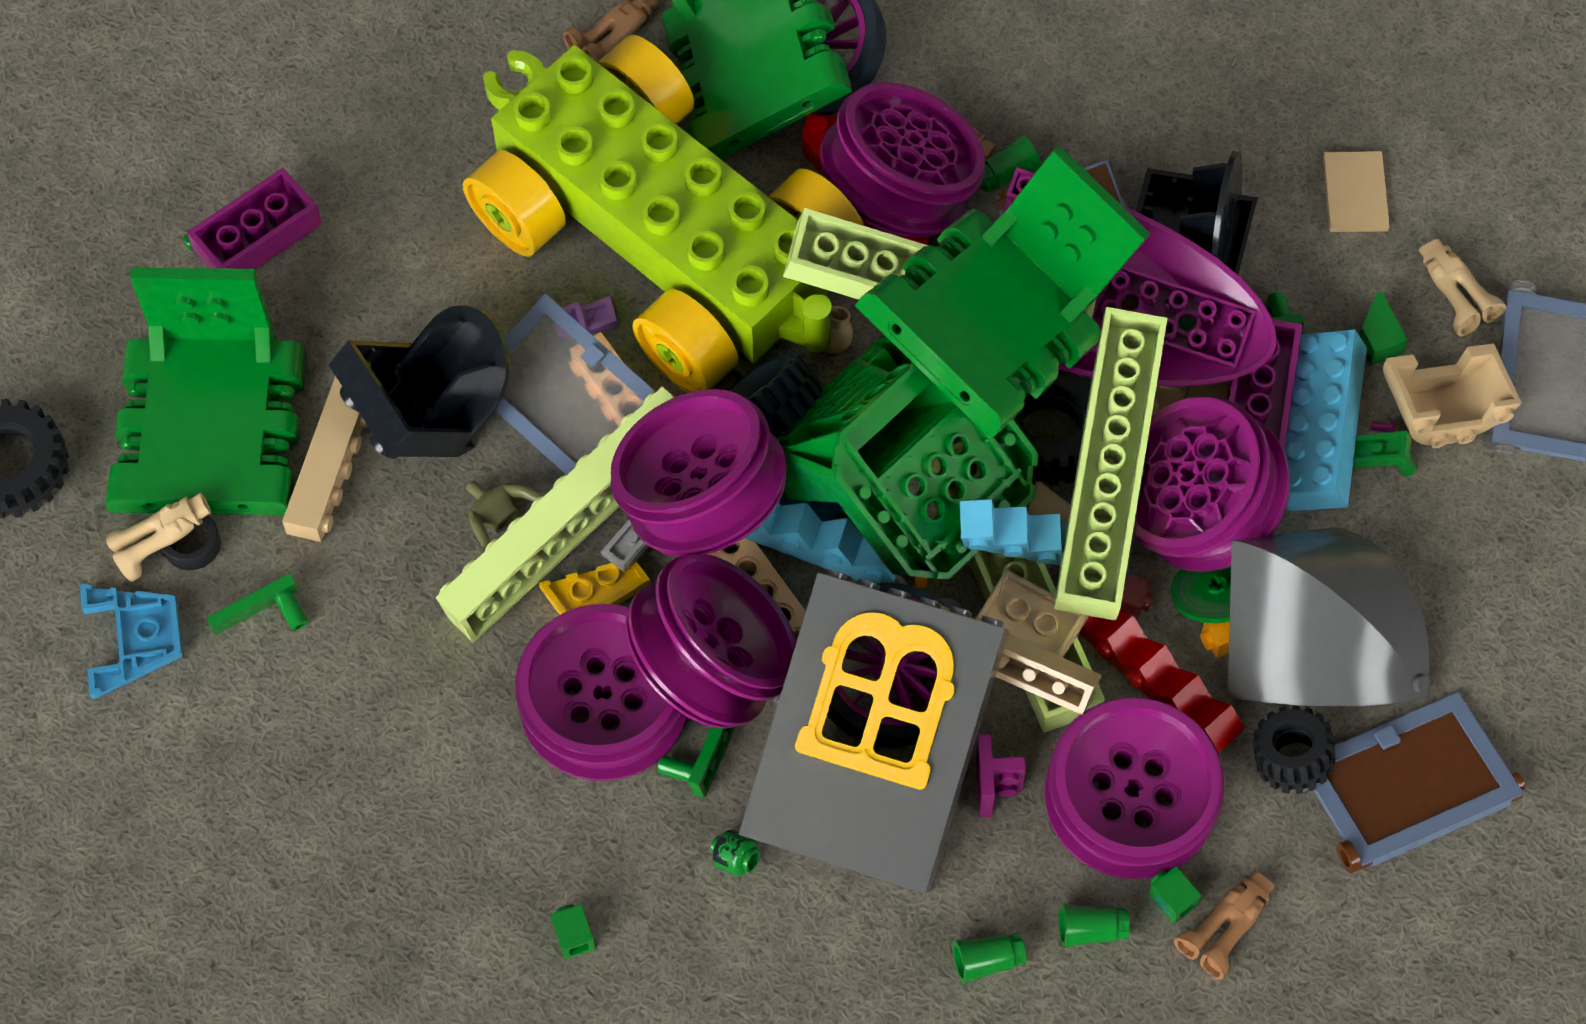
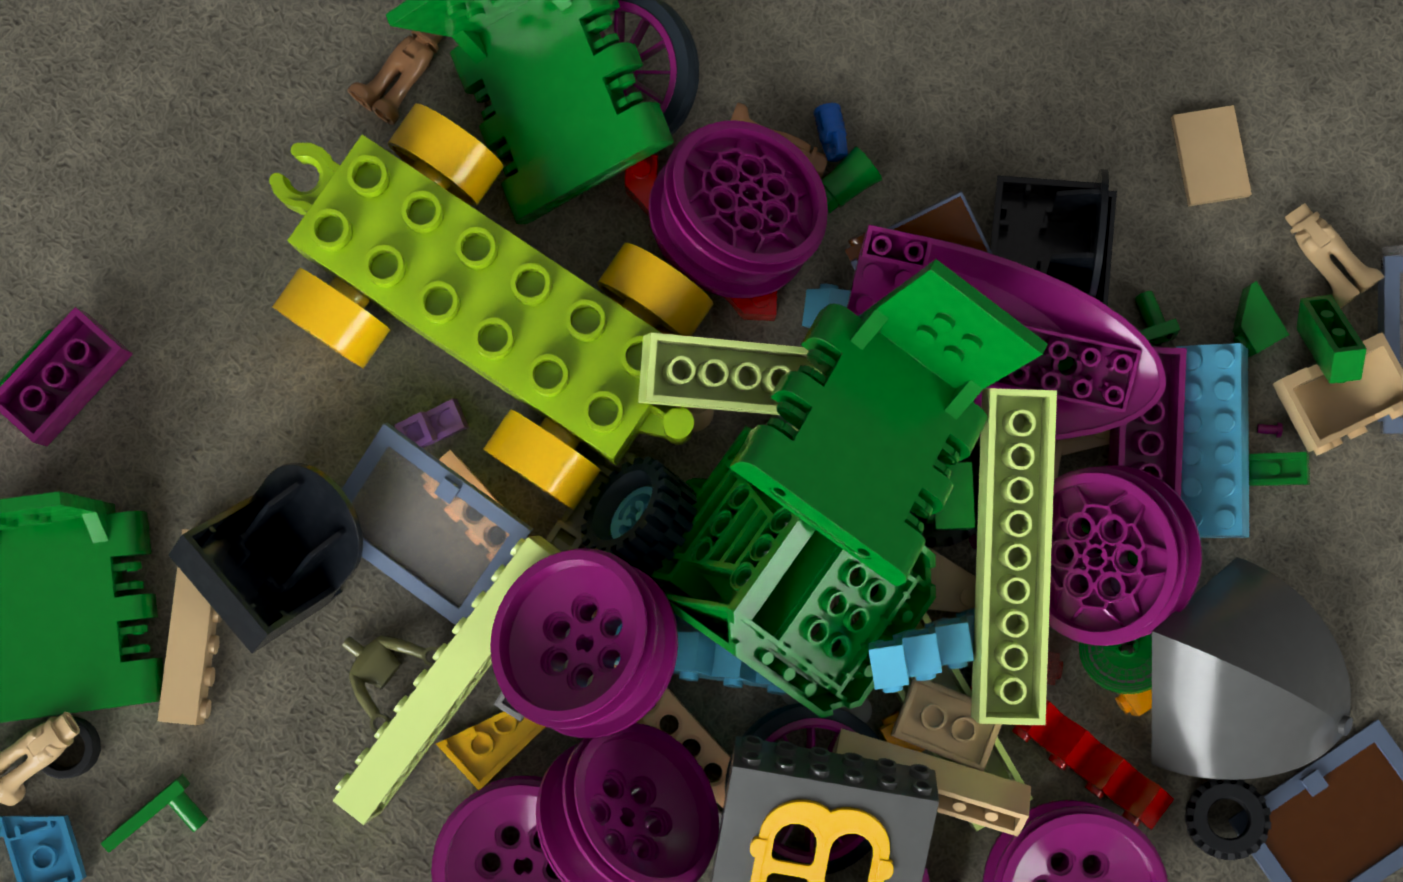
camera: 10 degrees left, 20 degrees up
none -> blue hinge [813,103,848,162]
none -> green brick [926,462,975,531]
none -> green brick [1296,294,1367,384]

